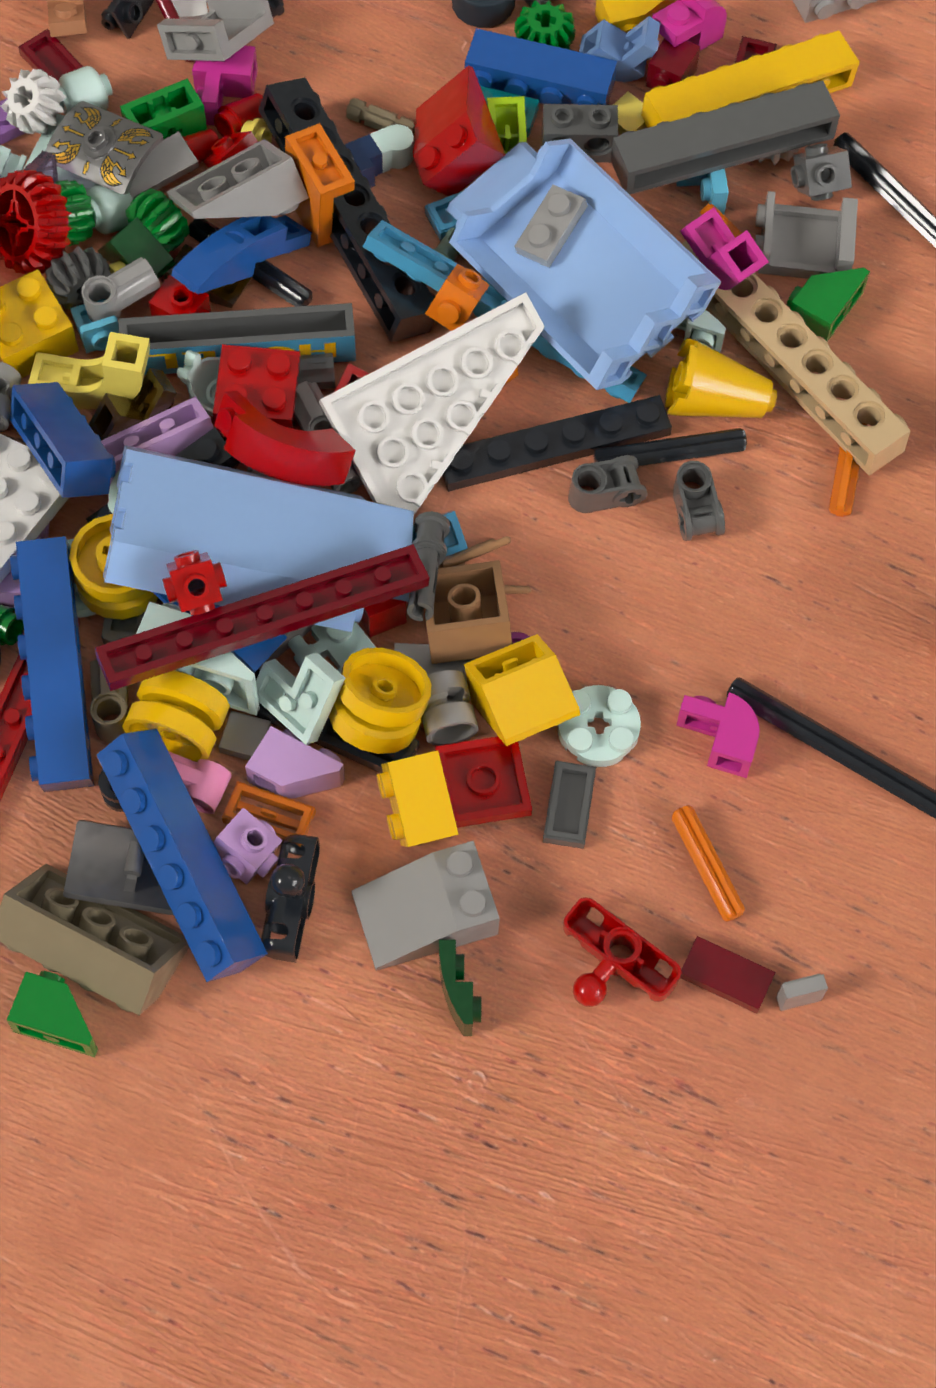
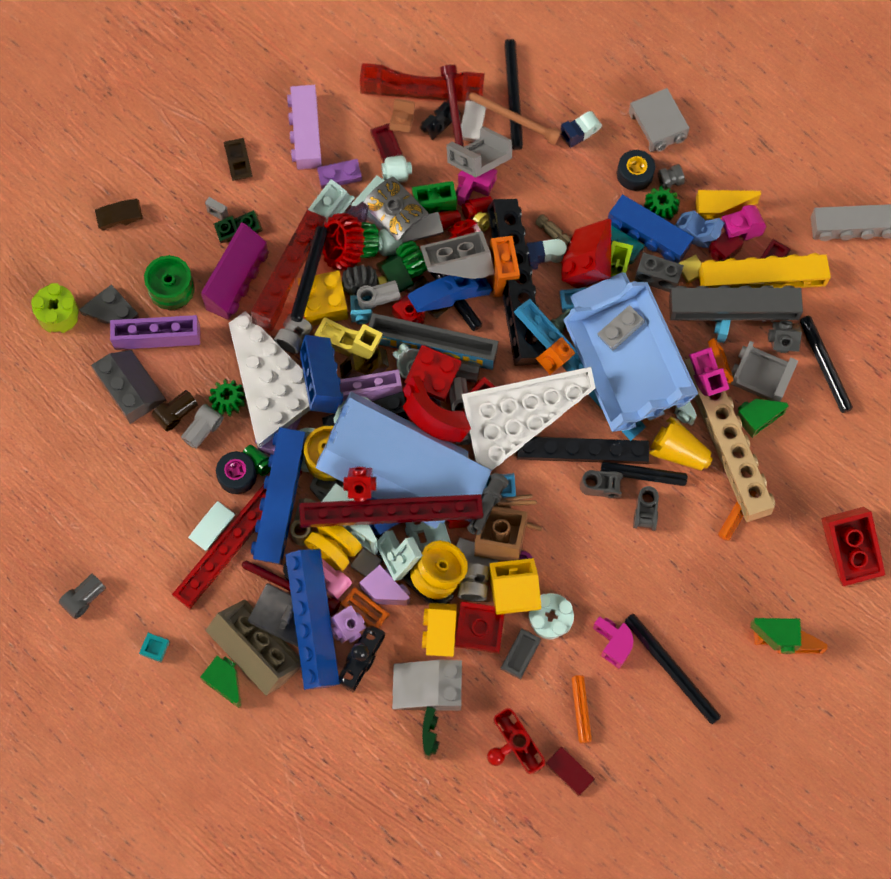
camera: 20 degrees right, 5 degrees up
white gear [0,69,66,134] -> none
light grey tile [776,973,828,1011] -> none
none -> dark red piece [242,561,341,617]

